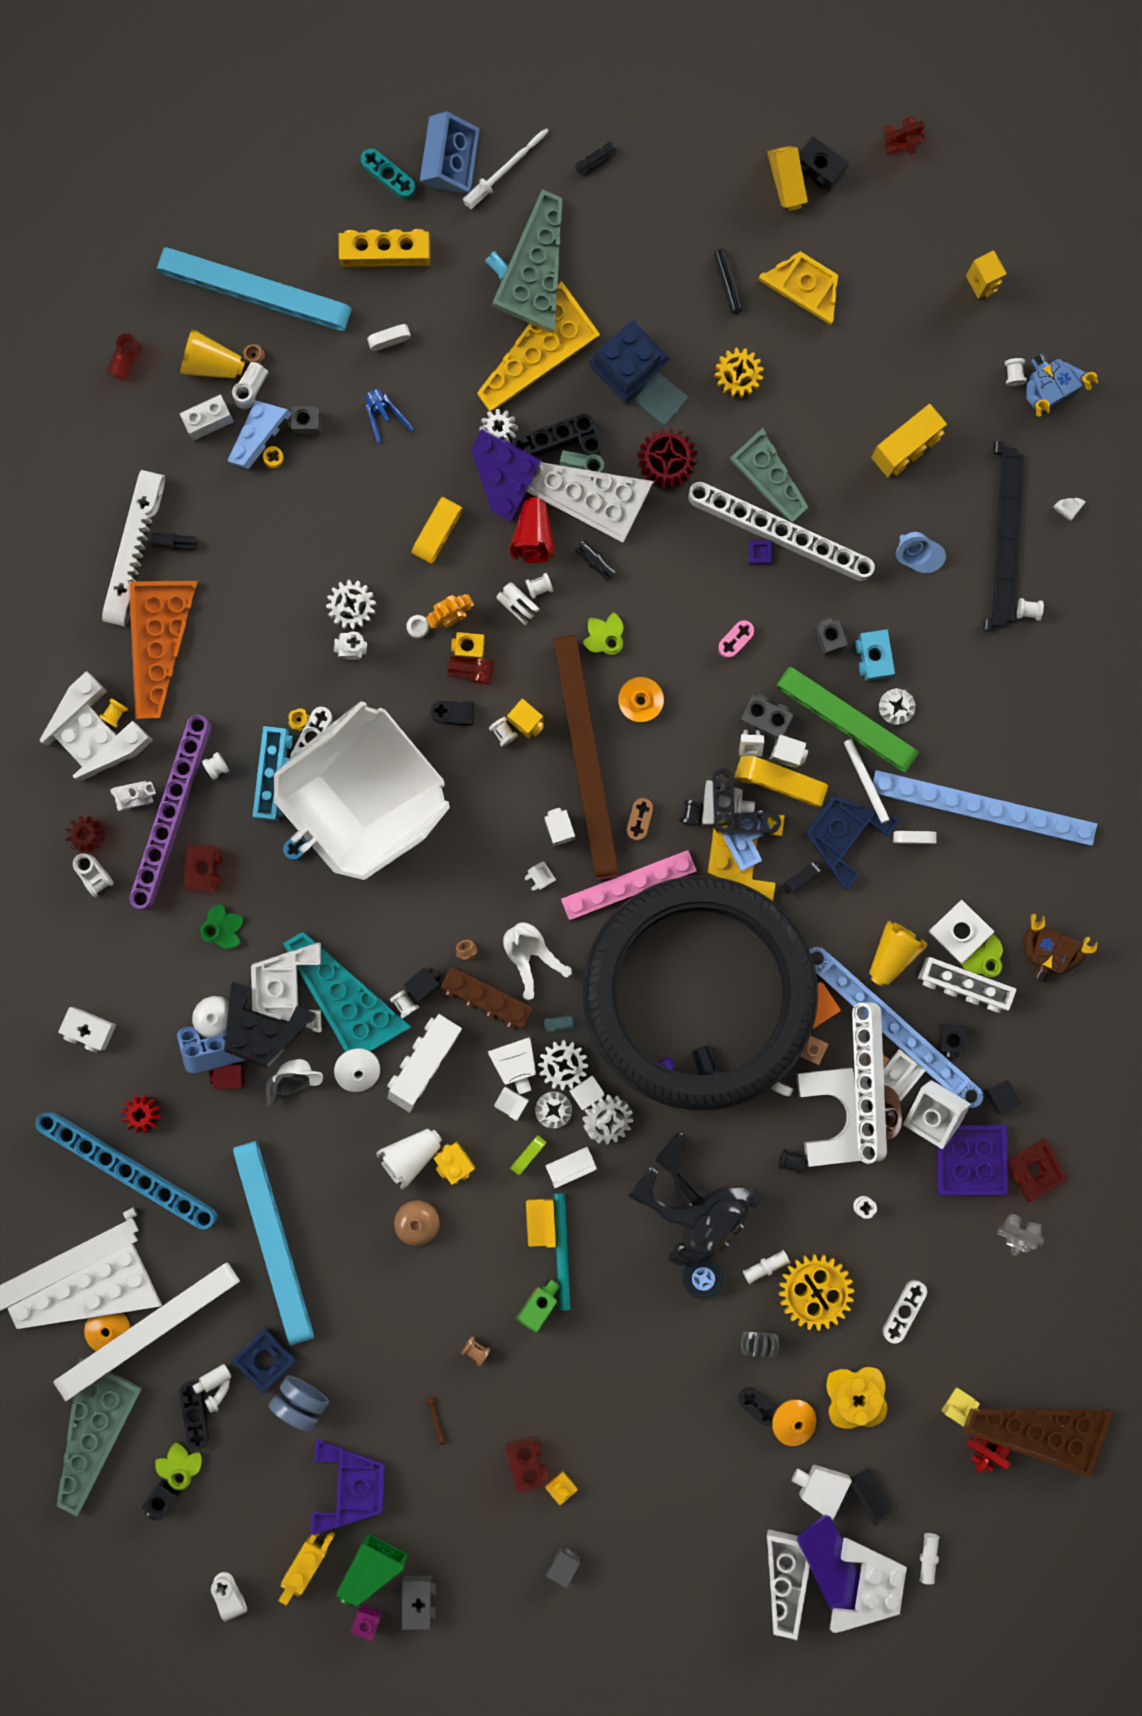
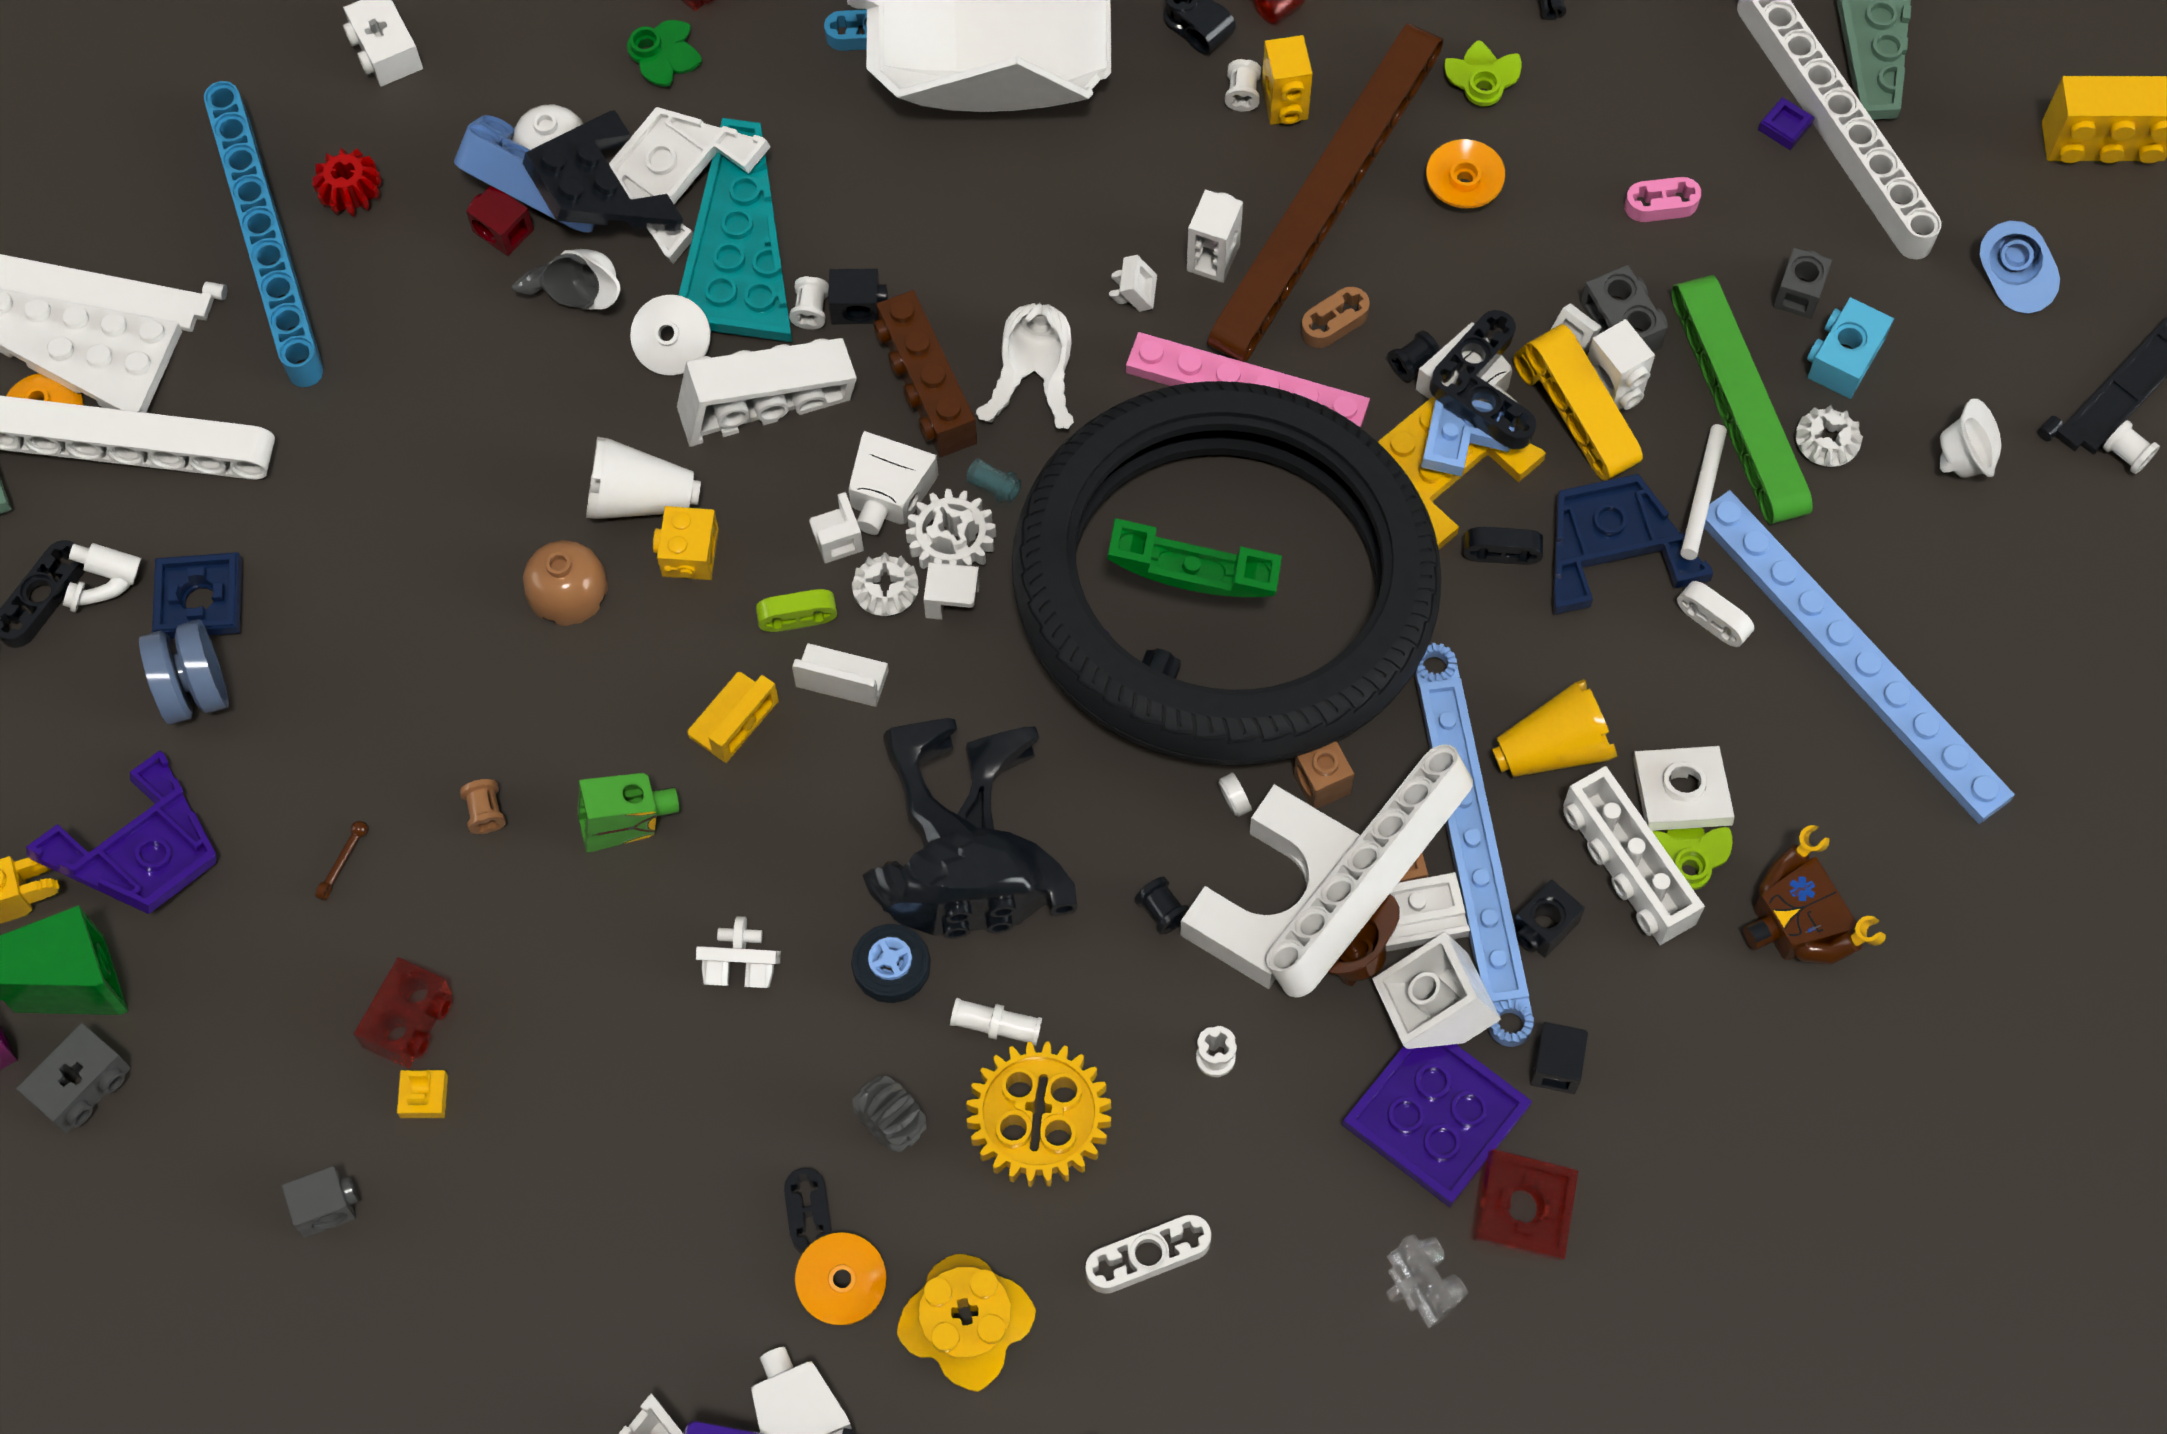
camera: 40 degrees right, 20 degrees down
medium azure beam [233,1141,314,1346] -> none
medium nougat plate [456,940,478,961] -> none
teal piece [554,1193,570,1310] -> none
white gear [583,1095,633,1144] -> none
orange slope [813,982,841,1028] -> none
none -> white hips [696,916,781,988]
none -> green slope [1107,518,1282,597]
none -> white piece [1940,399,2001,478]

